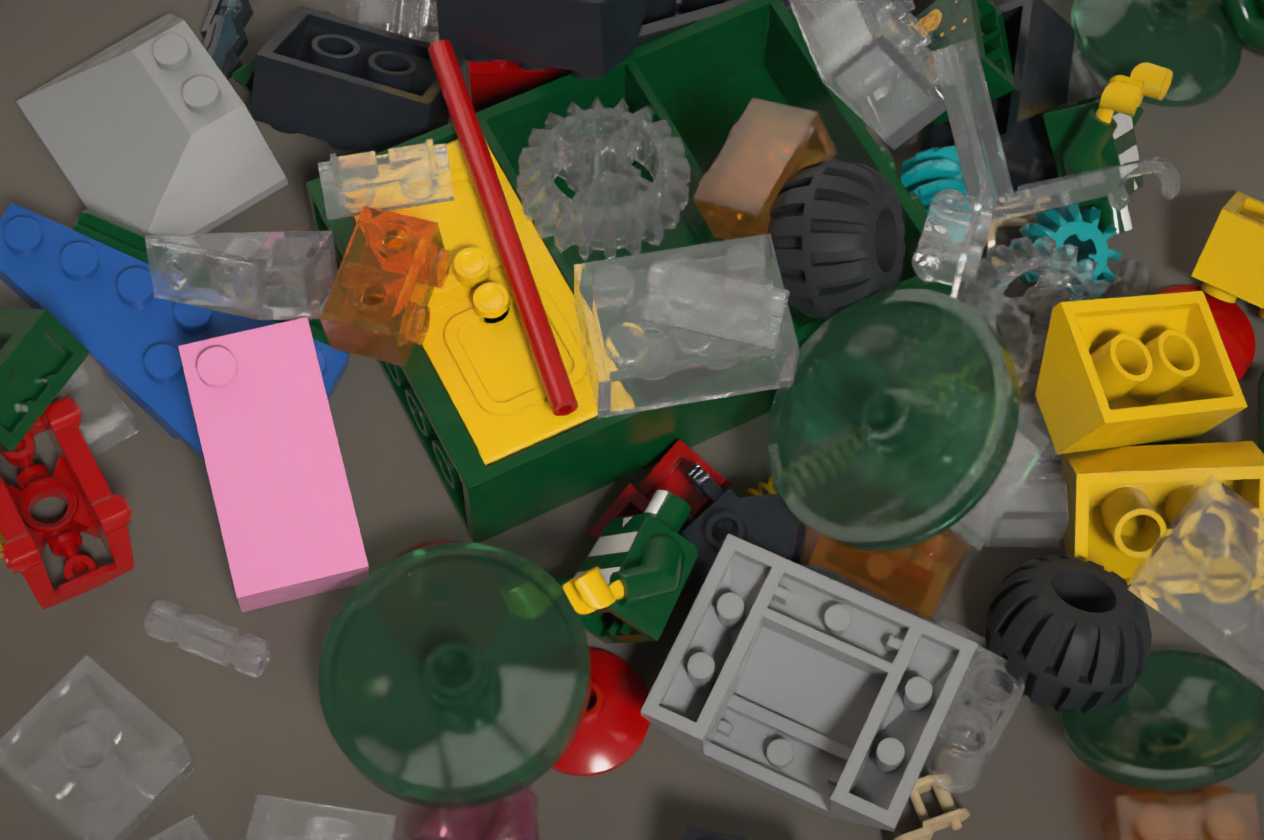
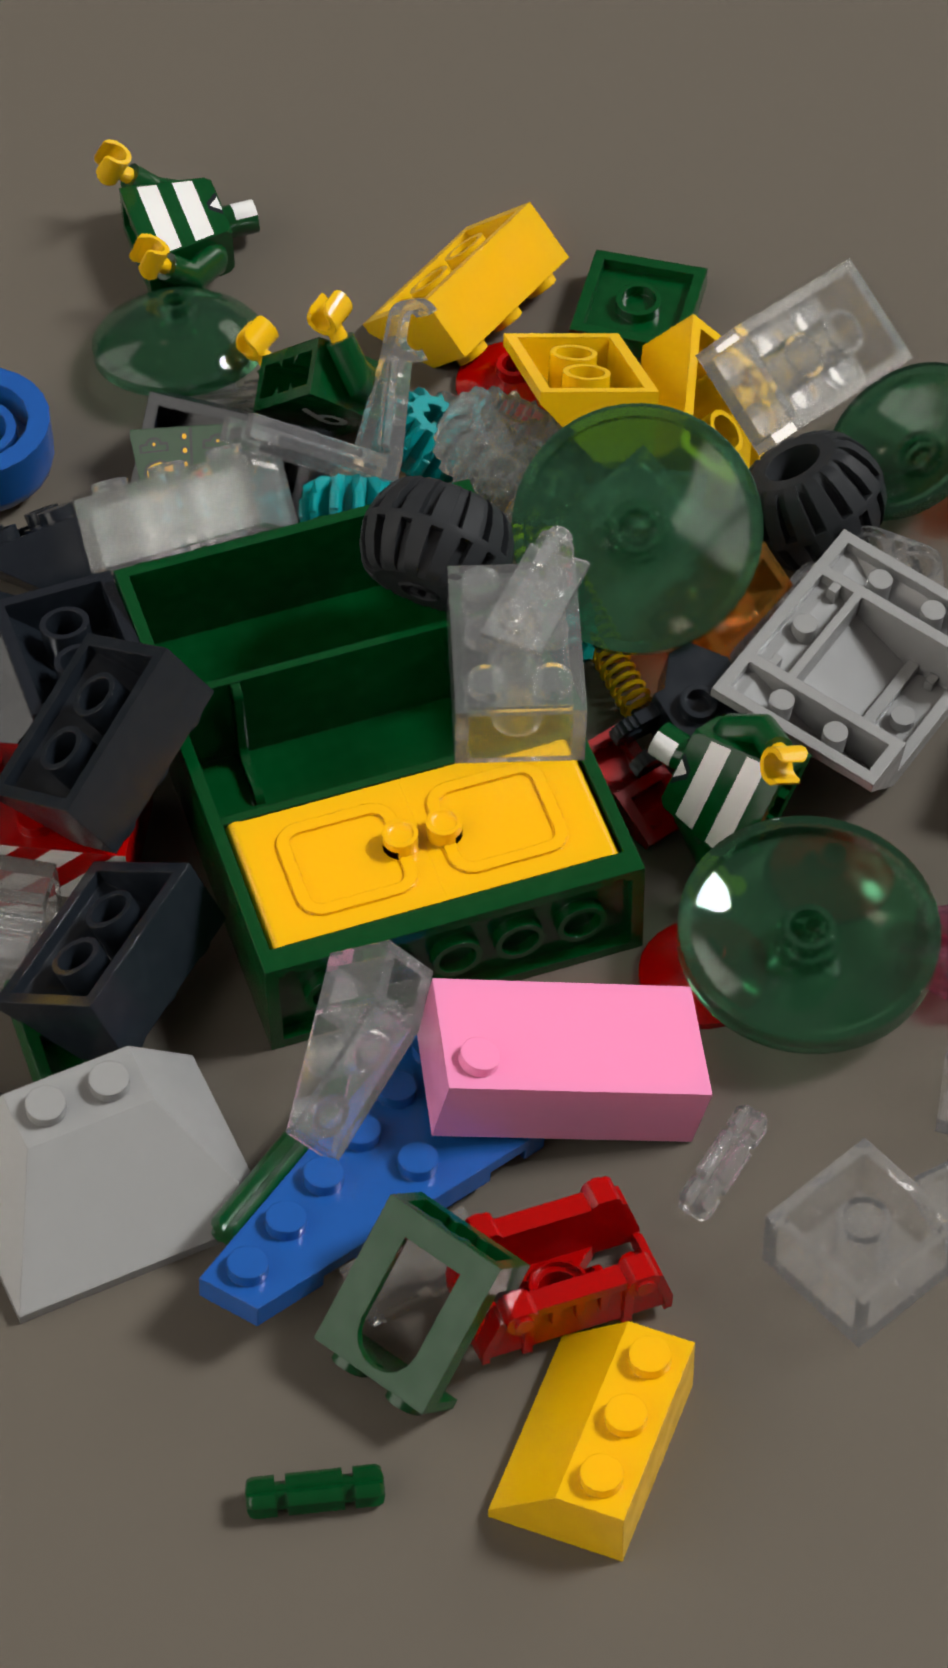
camera: 80 degrees left, 10 degrees down
clear hinge [318,139,455,220] -> none
clear orange brick [320,205,451,366] -> none
red piece [428,40,578,416] -> none
clear gear [517,96,691,264] -> none
clear orange brick [692,98,837,250] -> none
clear hinge [912,180,995,305] -> none

